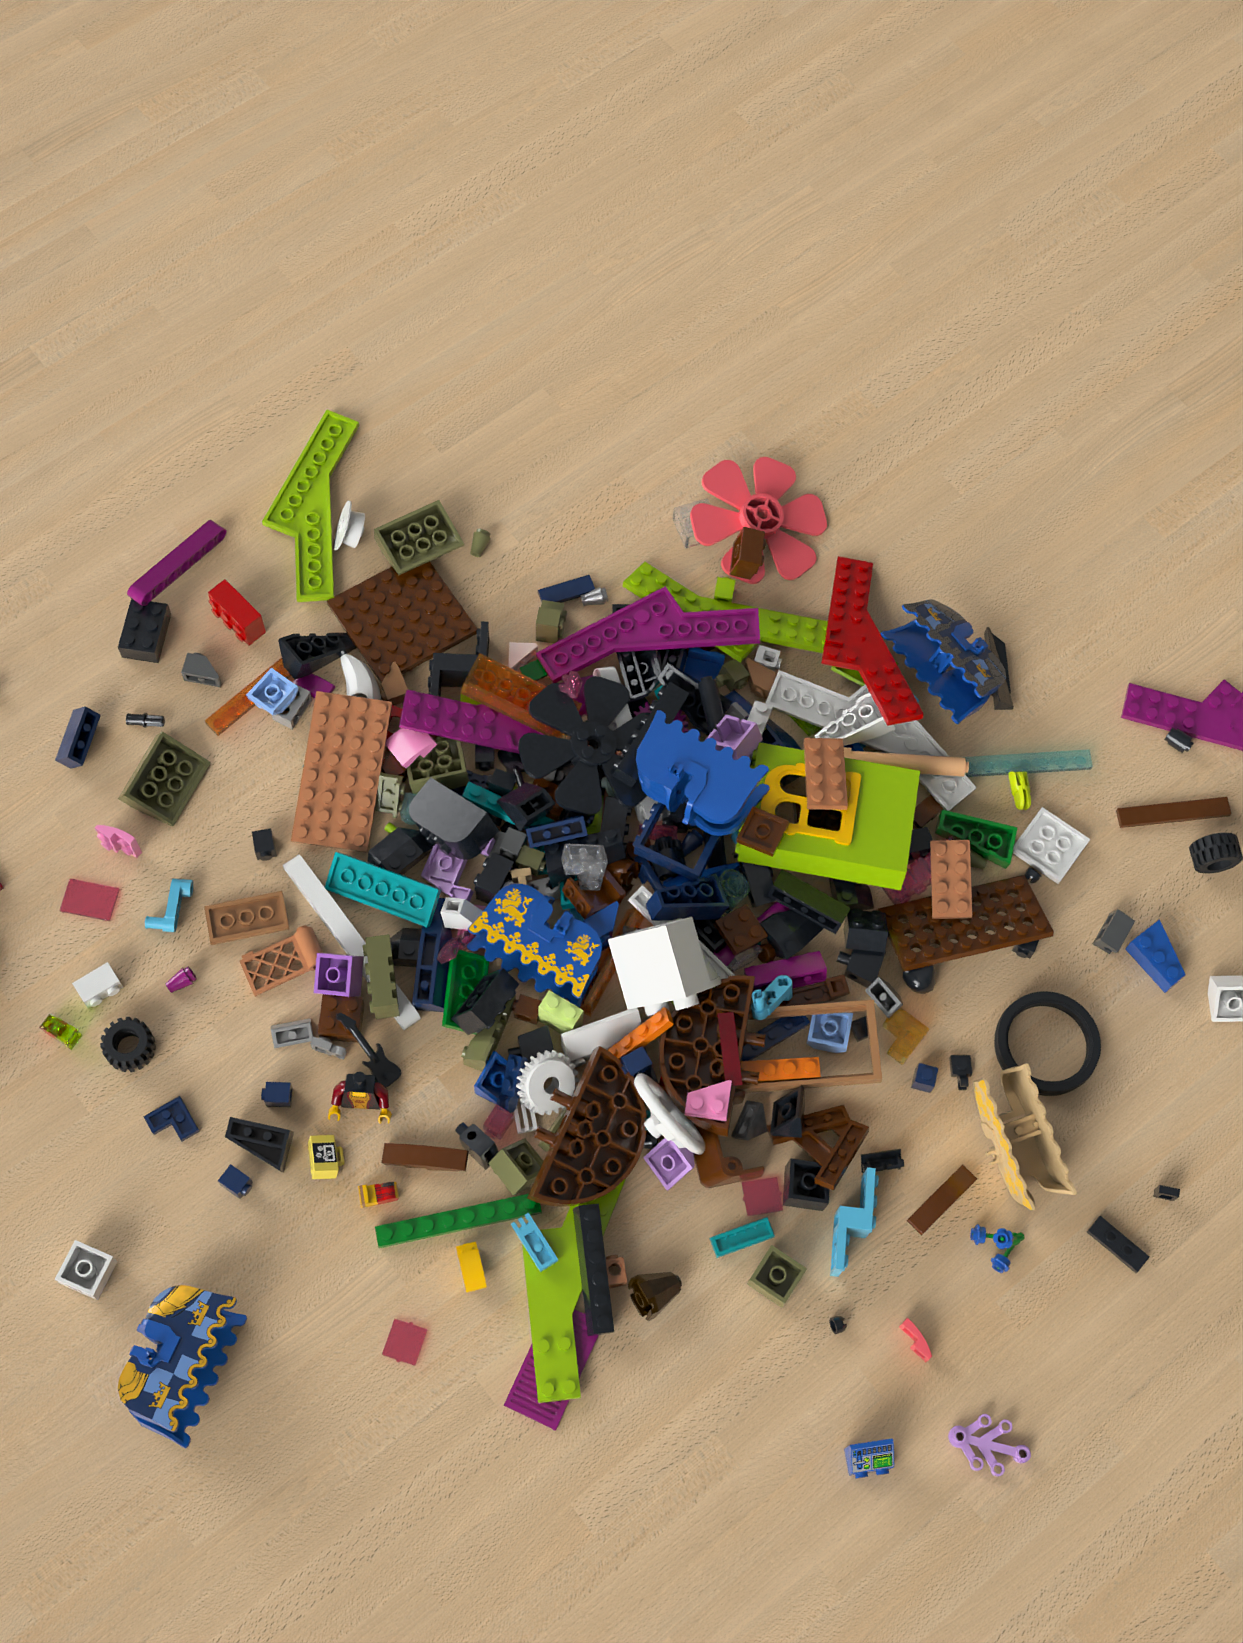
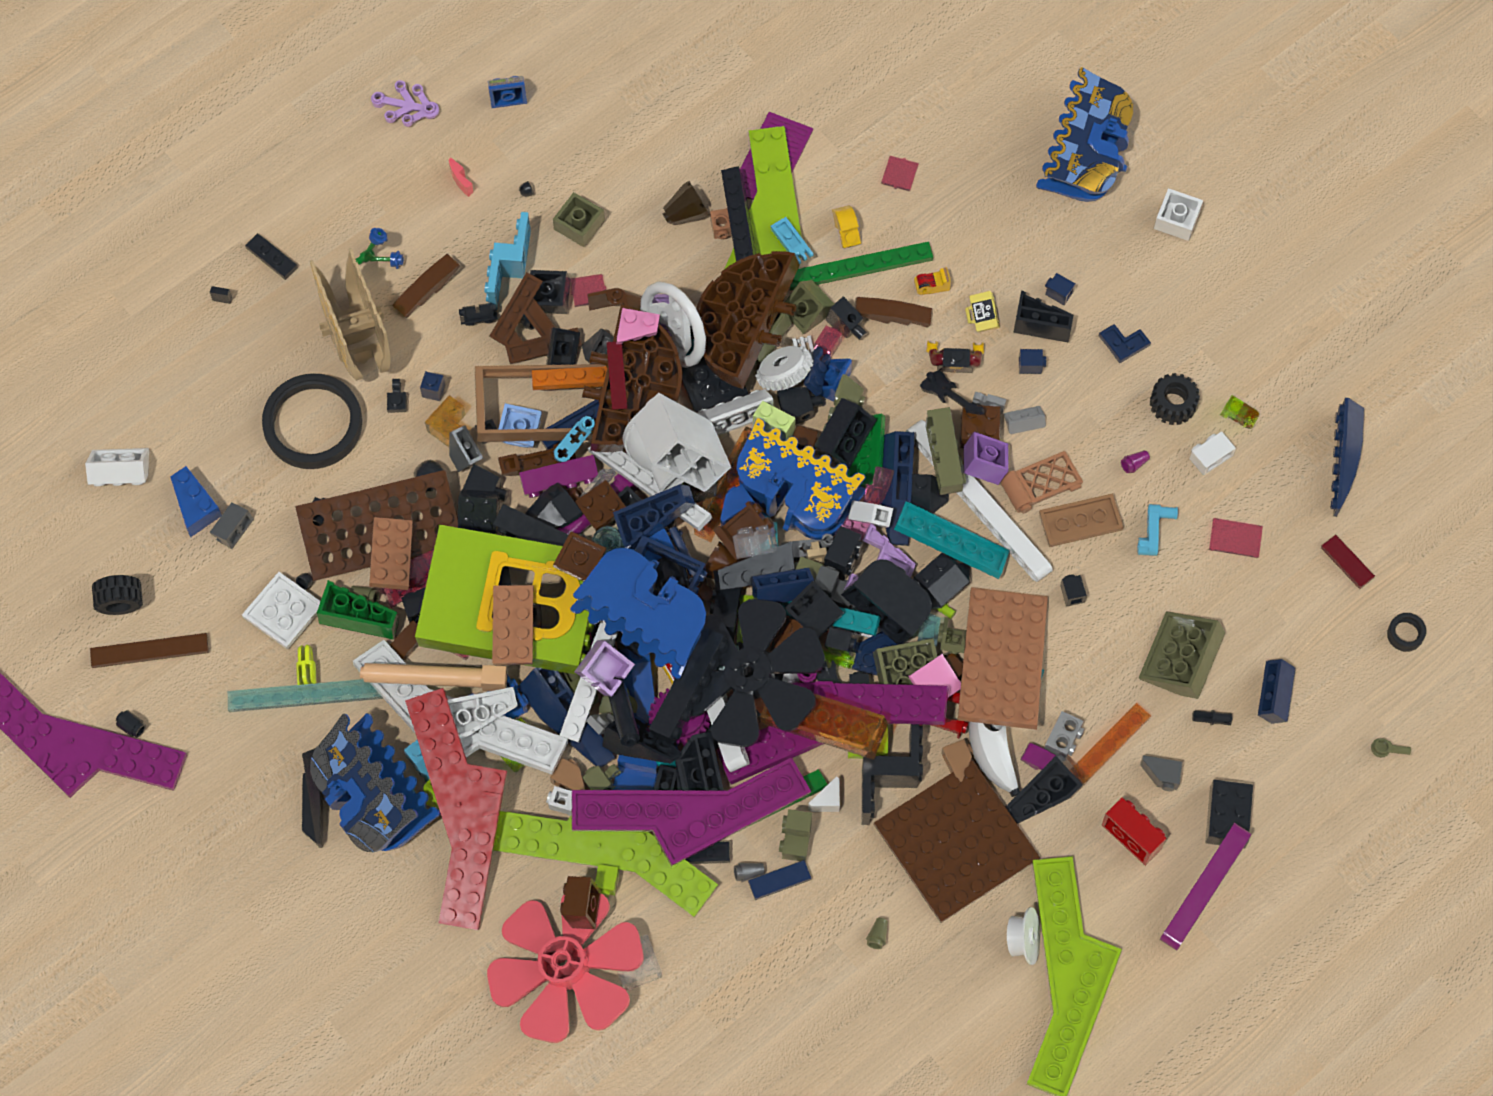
camera: 175 degrees left, 0 degrees up
bright pink slope [95,825,142,858] -> none
light blue slope [246,668,299,716] -> none
olive slope [374,500,464,575] -> none
clear pink tile [558,671,583,698] -> none
orange plate [608,1007,674,1061] -> none
dark blue brick [621,1046,653,1079] -> none
teal plate [709,1217,775,1258] -> none

